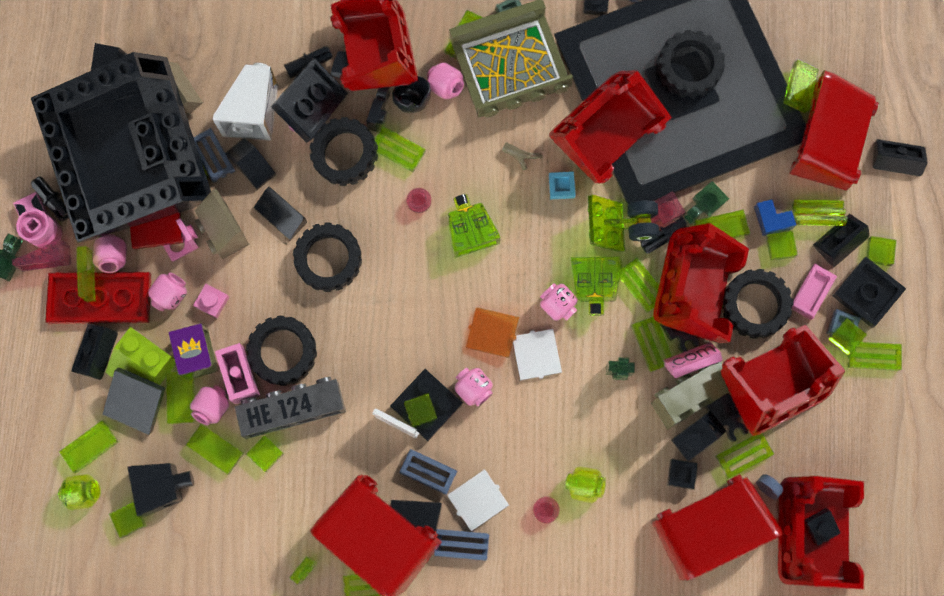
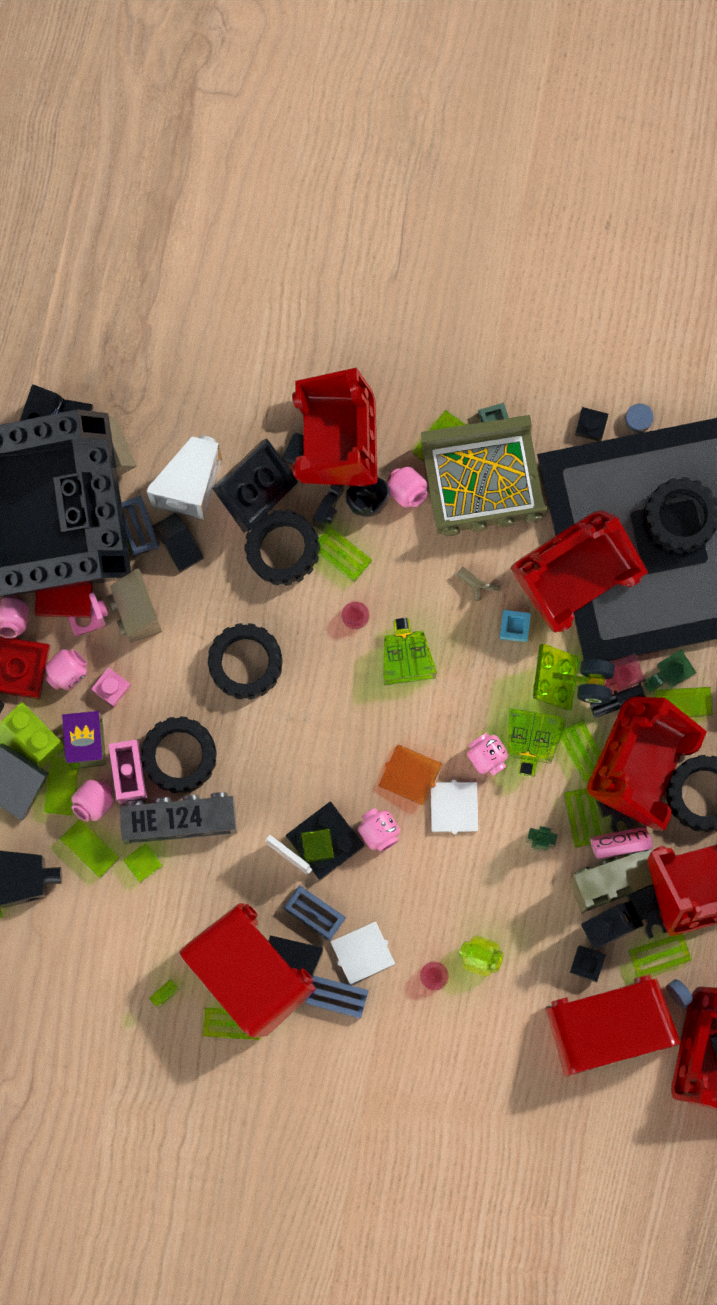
camera: 10 degrees right, 0 degrees up
black slope [253,186,307,240] -> none
black axle [284,46,333,79] -> none

